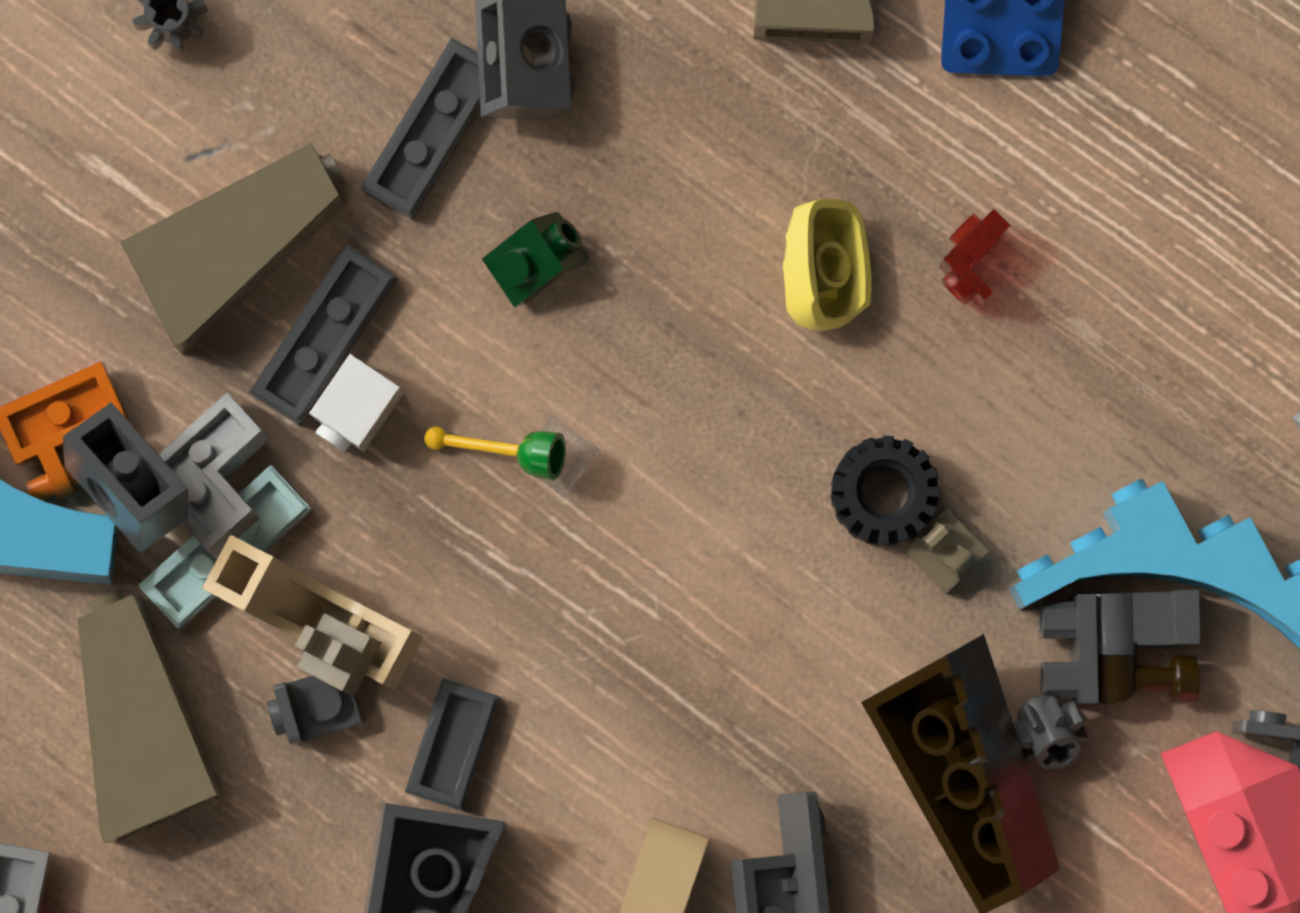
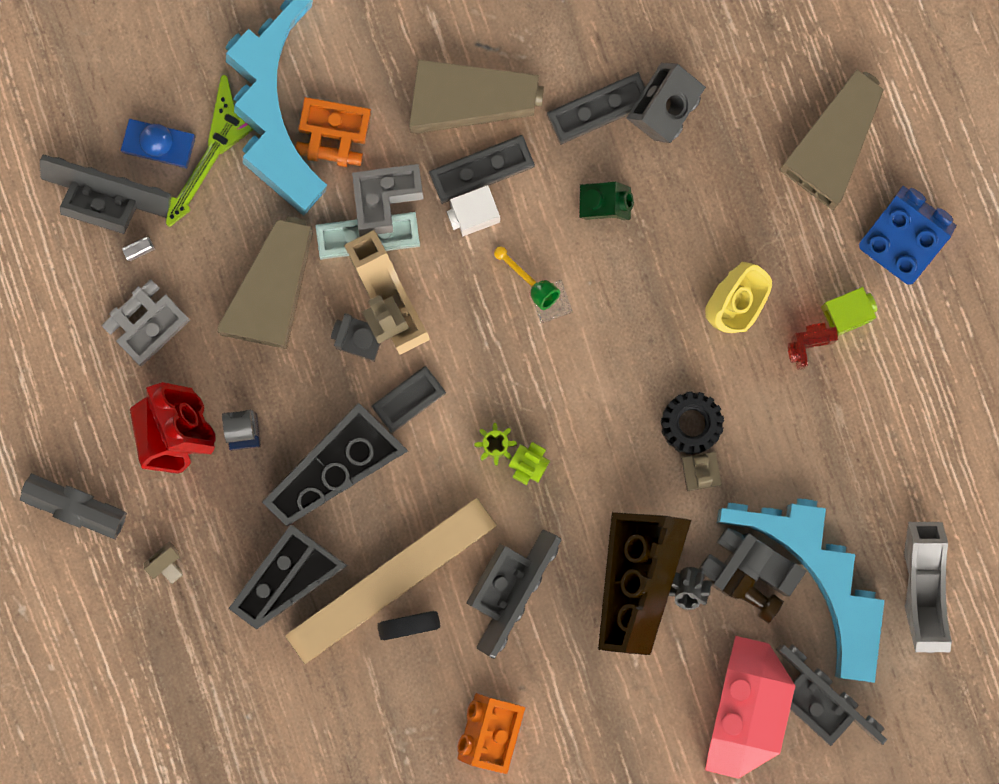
camera: 30 degrees right, 0 degrees up
dark grey brick [63,402,188,553] -> none
none -> lime gear [474,423,517,466]
none -> lime gear [508,442,550,485]
none -> lime brick [821,287,878,337]

